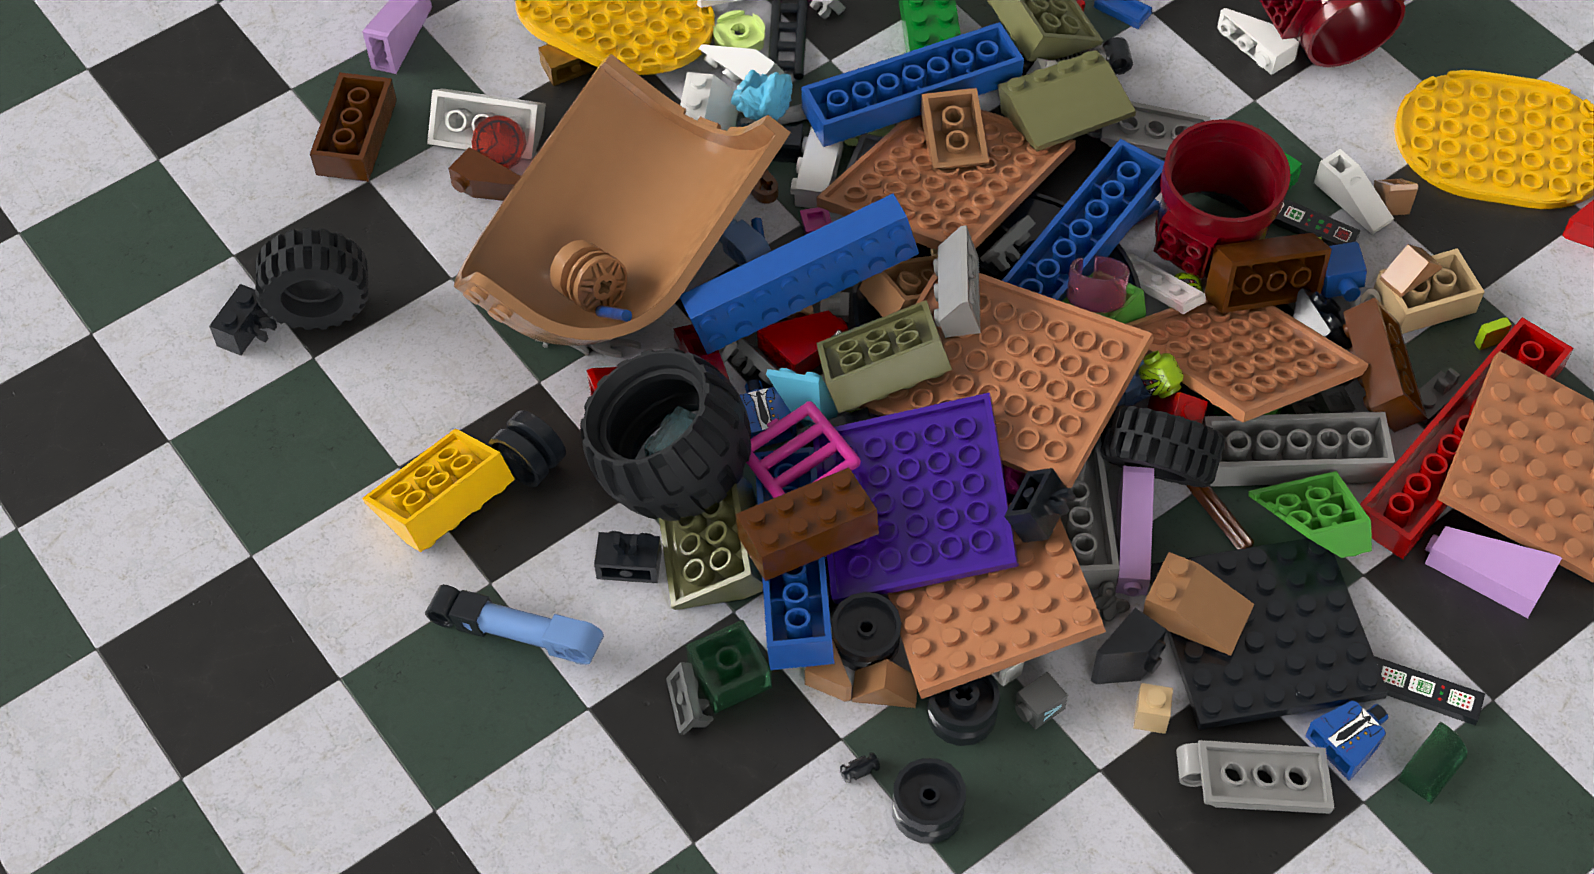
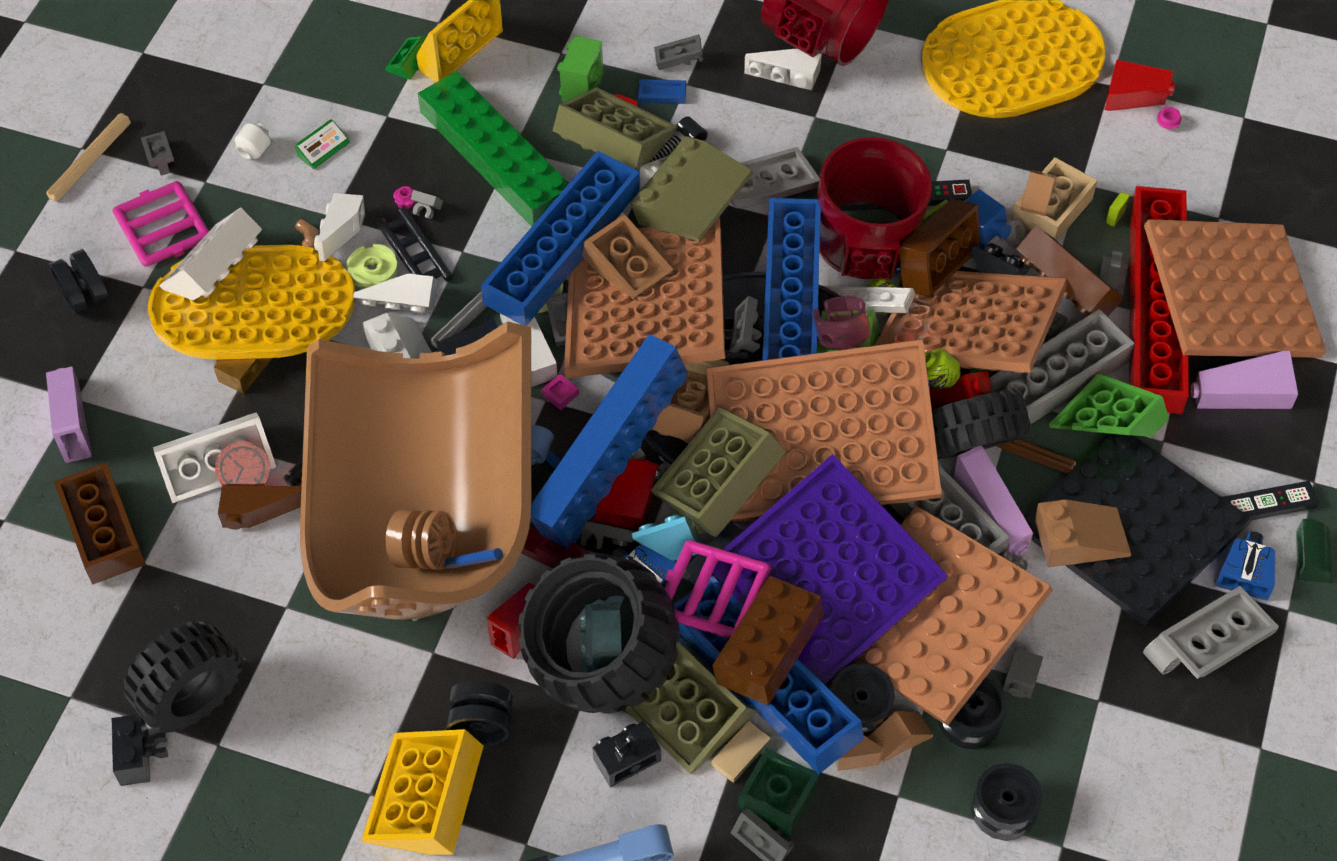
camera: 35 degrees left, 0 degrees up
medium azure hair [731,70,793,121] -> none
black piece [840,752,880,783] -> none
light grey slope [933,225,981,338] -> none
black brick [1004,468,1076,543] -> none
black slope [1091,608,1167,684] -> none
tan brick [1133,683,1173,734] -> none
white slope [1314,149,1394,235] -> none
medium nougat slope [1374,179,1418,215] -> none
none -> tan tile [711,721,771,783]

